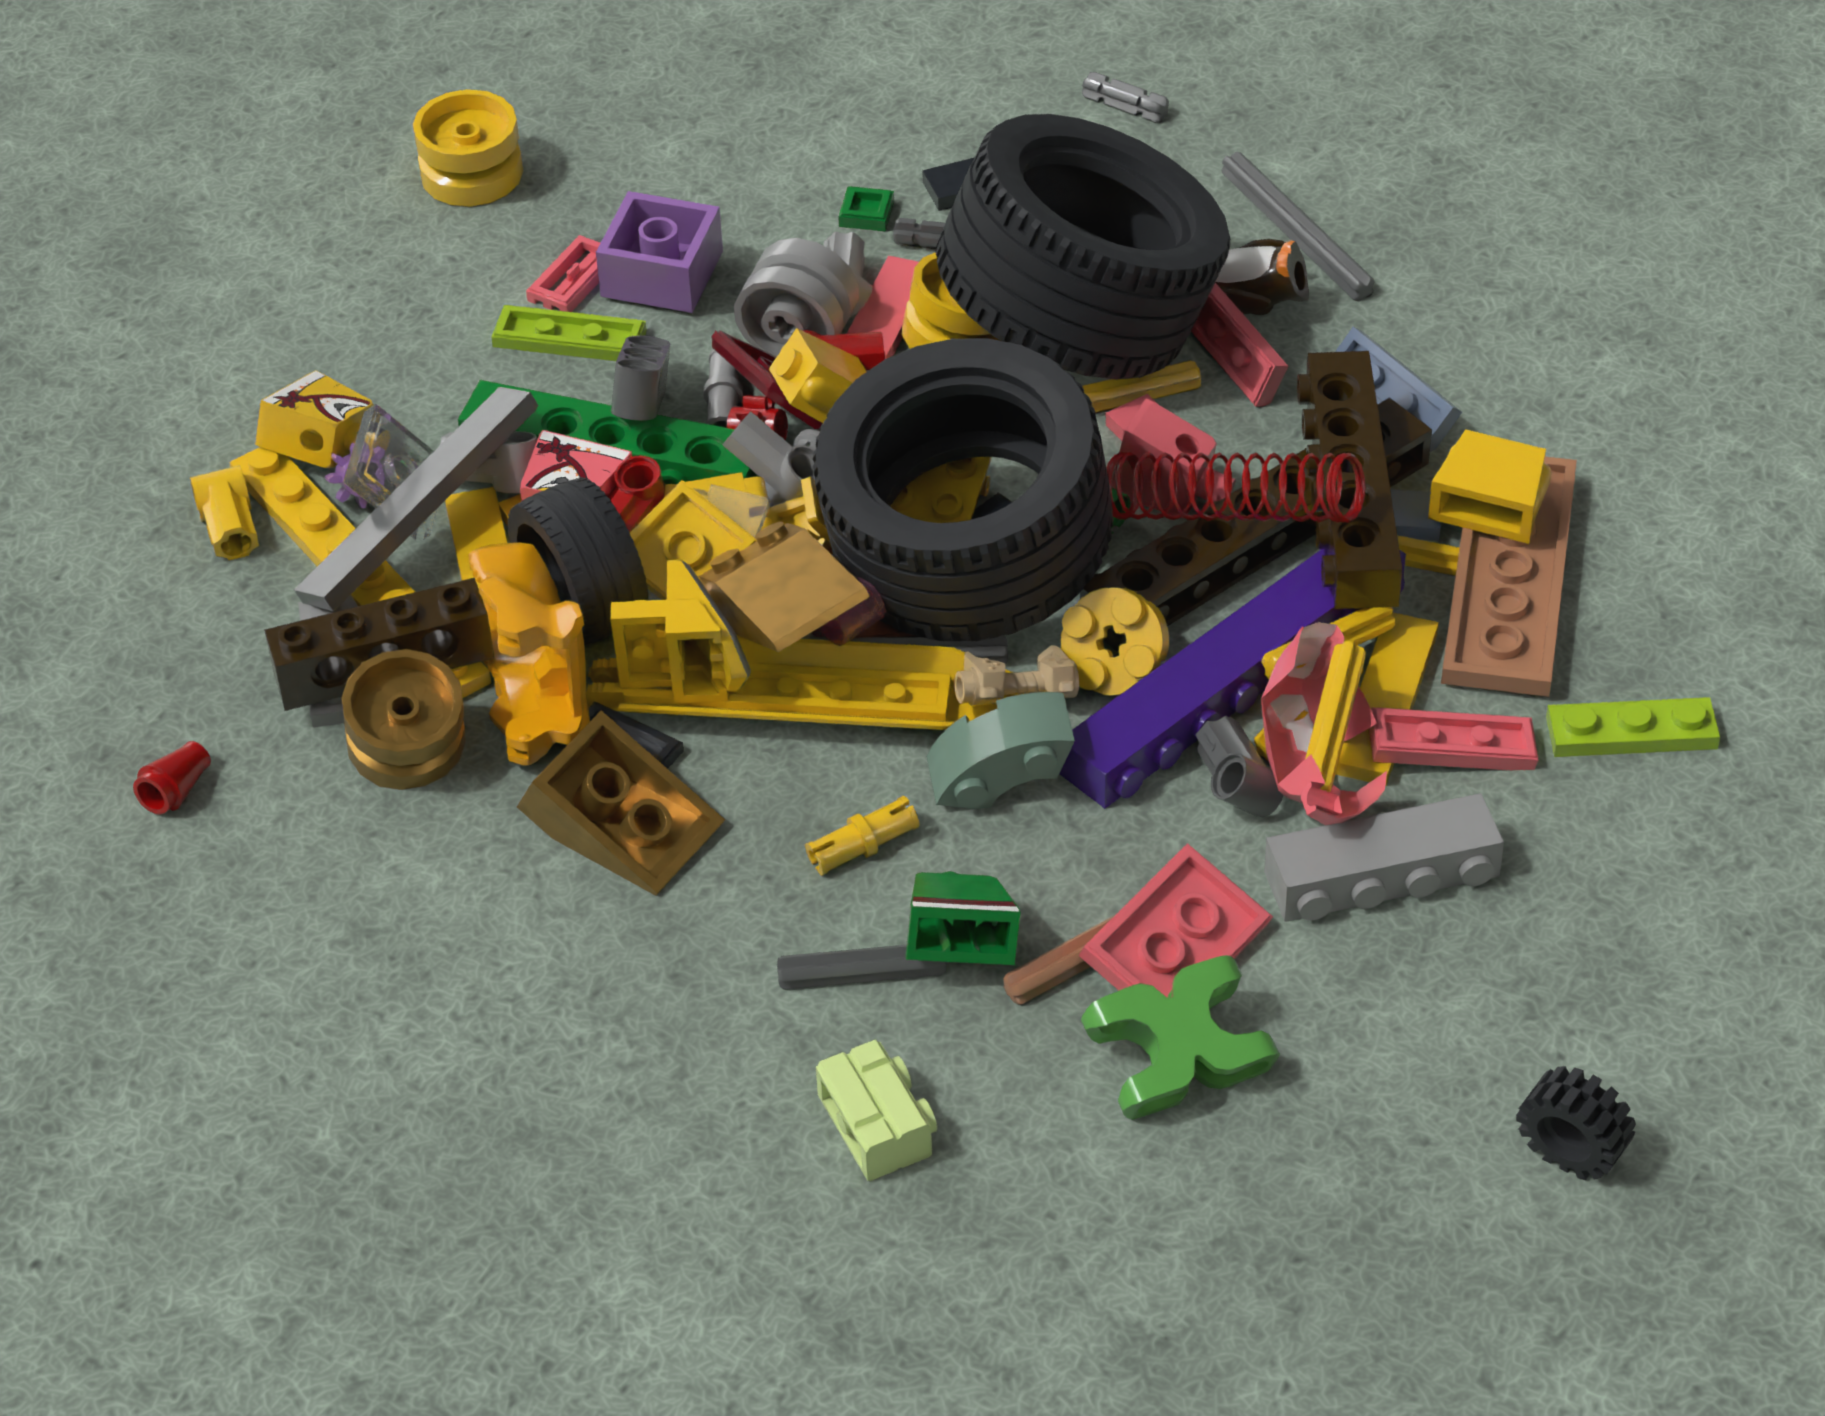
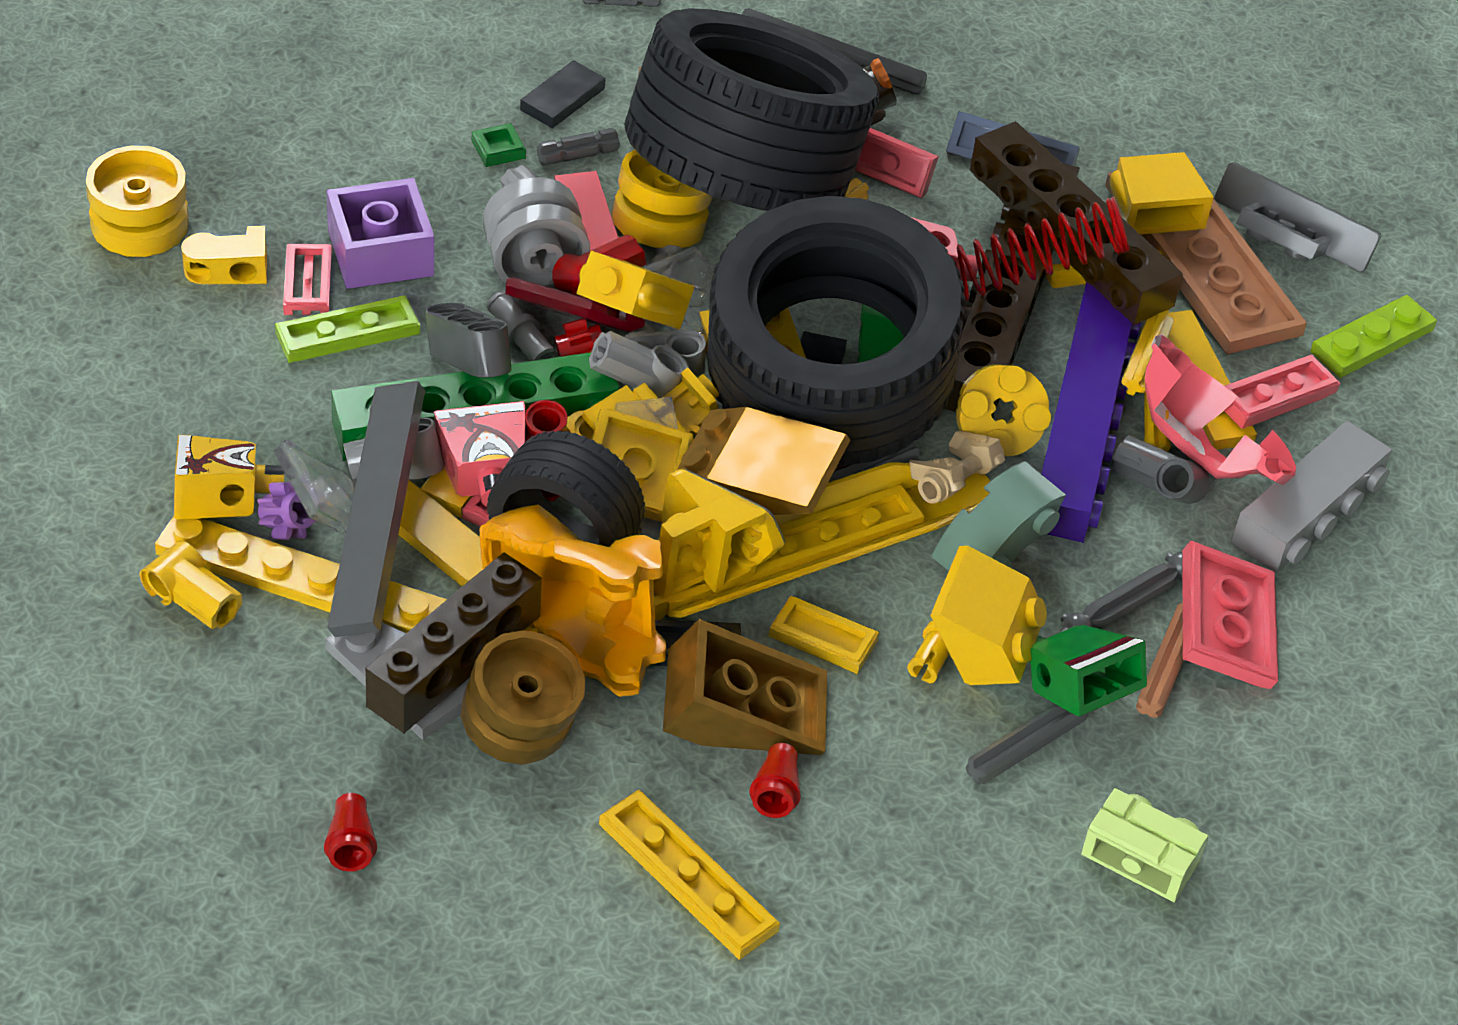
camera: 40 degrees left, 0 degrees up
bright green piece [1081,955,1280,1120] -> none
yellow axle [1305,641,1366,792] -> none
none -> yellow leg [181,226,267,284]
none -> yellow tile [599,789,780,960]
none -> red cone [749,743,801,818]
none -> yellow tile [769,595,879,674]
none -> yellow slope [930,545,1047,685]
none -> dark grey wheel [1059,552,1182,633]
none -> dark grey bracket [1214,162,1381,271]

